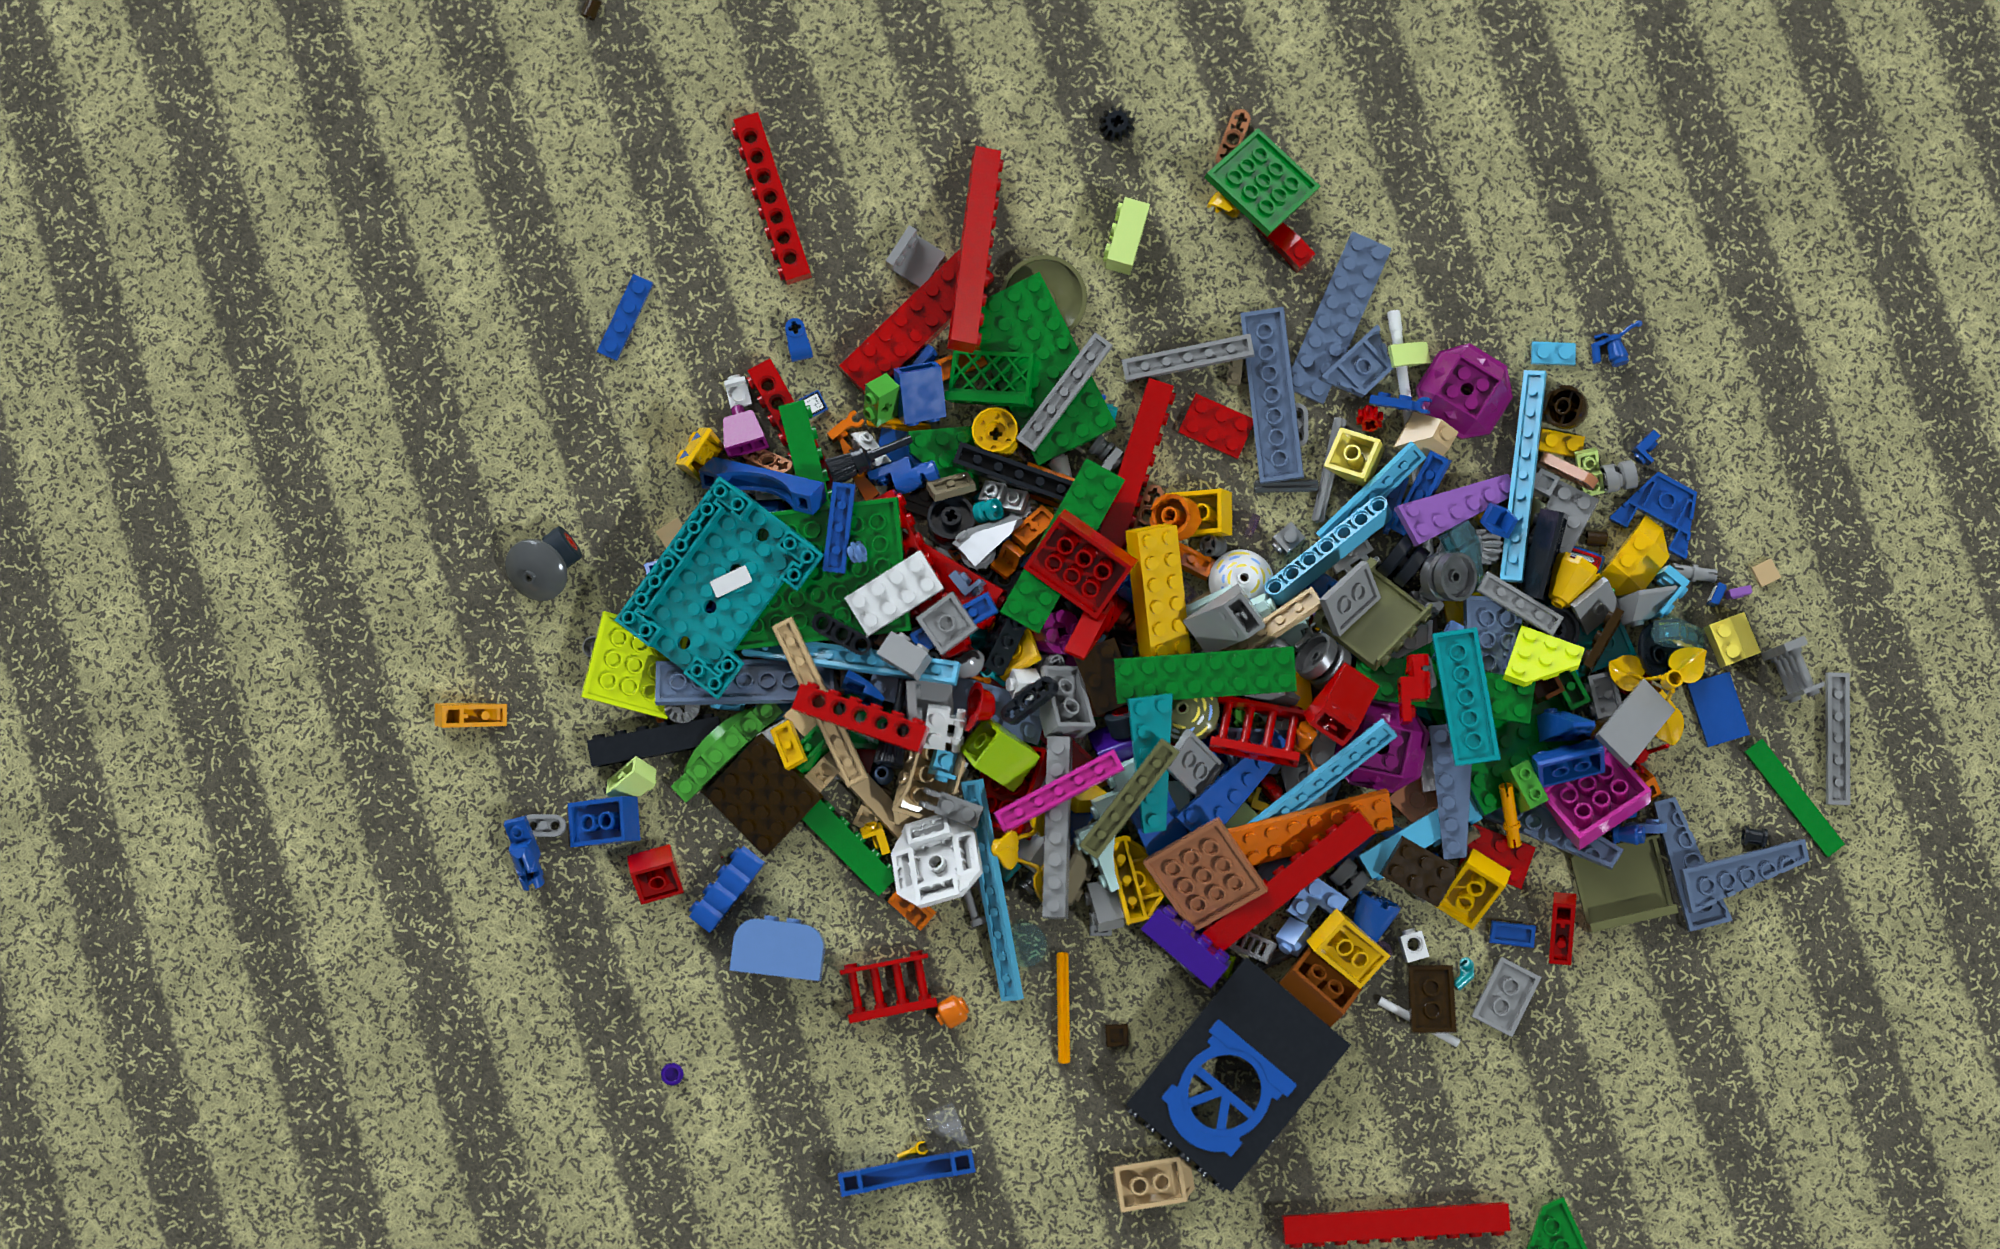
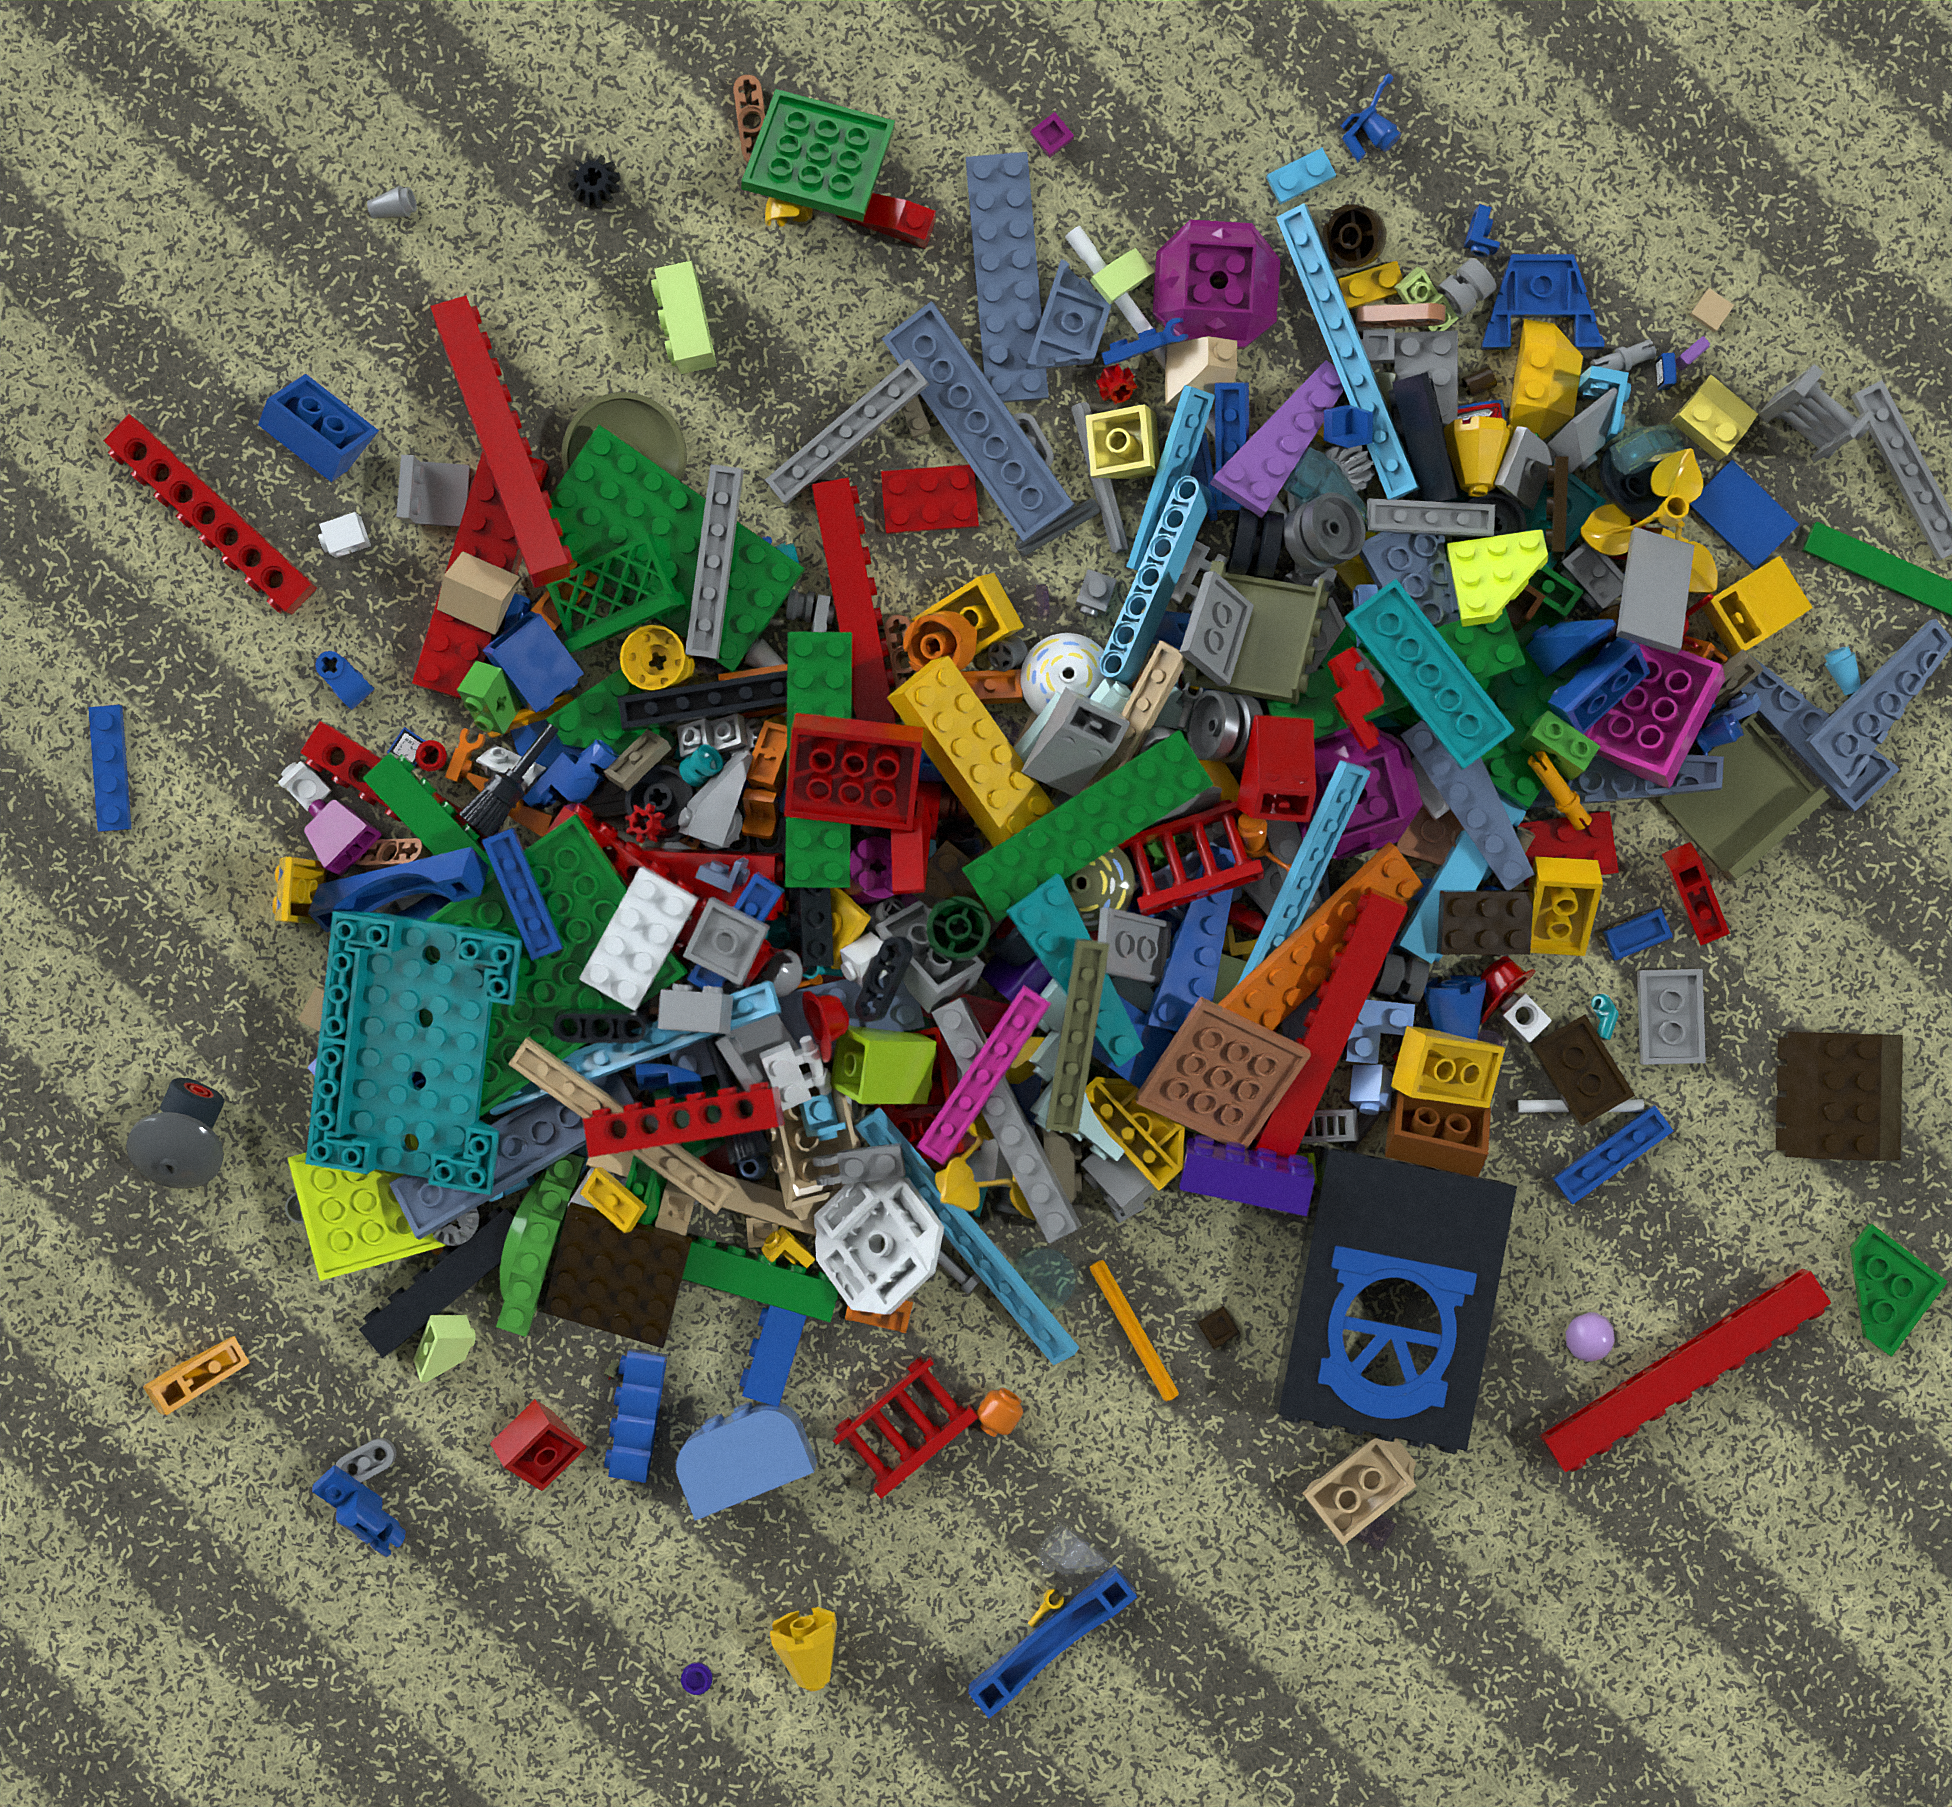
camera: 30 degrees left, 5 degrees up
blue slope [567,796,641,848] -> none
white sticker [710,565,752,598] -> none
medium blue plate [847,541,867,563] -> none
black bush [1741,825,1768,848] -> none
none -> blue slope [258,374,379,482]
none -> white brick [318,512,371,558]
none -> light grey cone [367,186,417,219]
none -> red cone [415,740,447,771]
none -> tan slope [437,552,521,635]
none -> red gear [625,803,666,844]
none -> blue brick [739,1305,807,1406]
none -> yellow cone [770,1607,837,1691]
none -> dark green cylinder [926,896,991,963]
none -> magenta plate [1030,112,1074,159]
none -> clear purple tile [1355,1514,1396,1551]
none -> red piece [1480,956,1536,1024]
none -> blue plate [1552,1105,1674,1205]
none -> lavender hair [1566,1312,1615,1362]
none -> yellow slope [1702,555,1813,657]
none -> dark tan plate [1712,649,1764,711]
none -> dark brown slope [1775,1031,1903,1161]
none -> medium azure cone [1824,646,1861,695]

